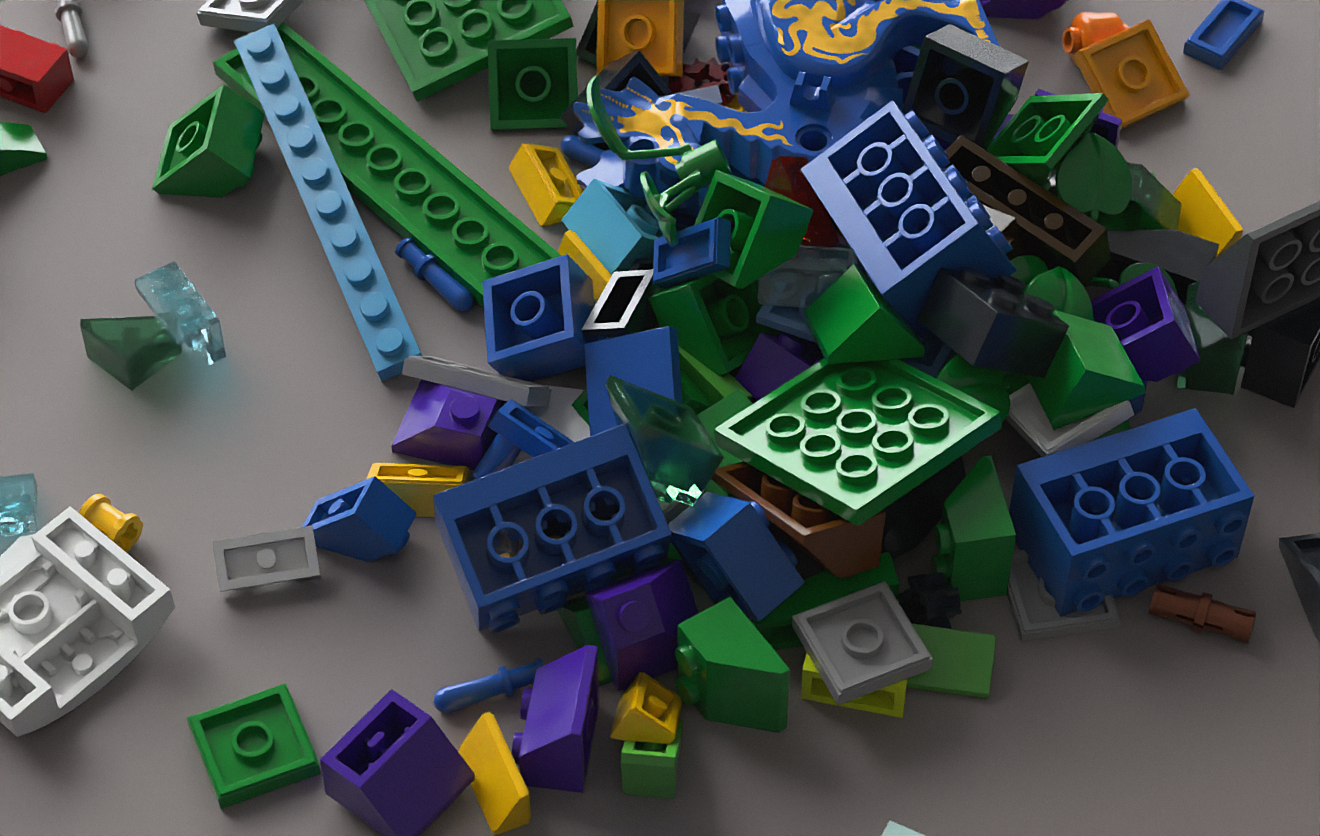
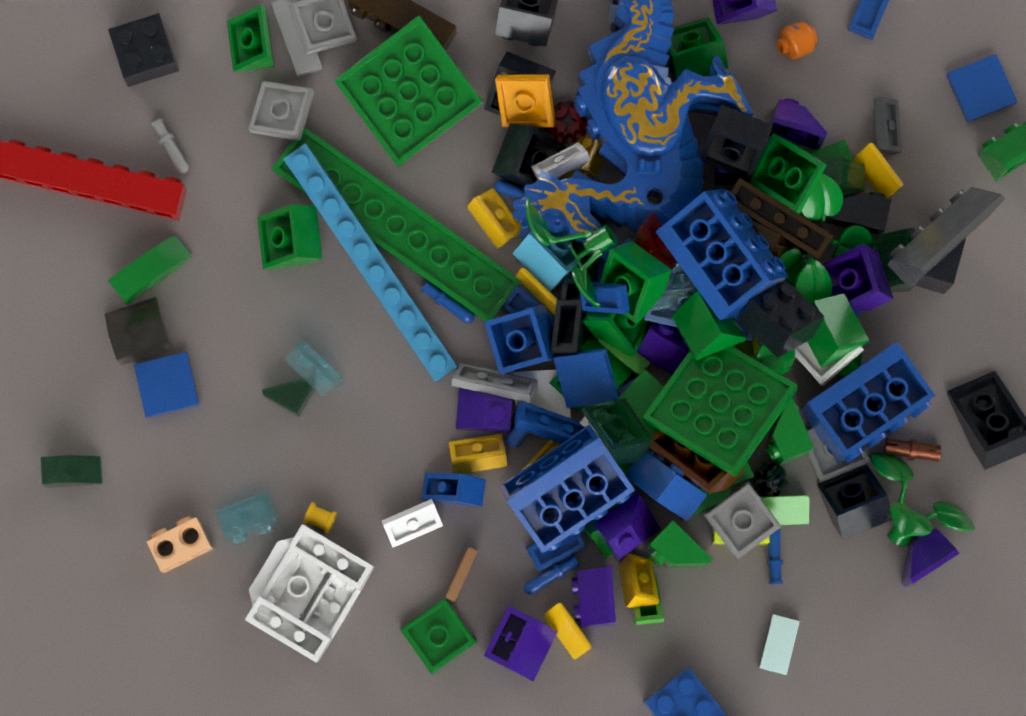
camera: 15 degrees left, 30 degrees up
green slope [487,38,578,130] -> none
light orange tile [1073,19,1190,129] -> none
none -> medium nougat tile [445,547,478,603]
none -> blue tile [526,533,587,572]
none -> blue piece [767,528,783,584]
none -> black slope [817,464,892,540]
none -> green plant [868,453,975,546]
none -> dark grey plate [873,96,902,154]
none -> dark purple slope [901,528,960,587]

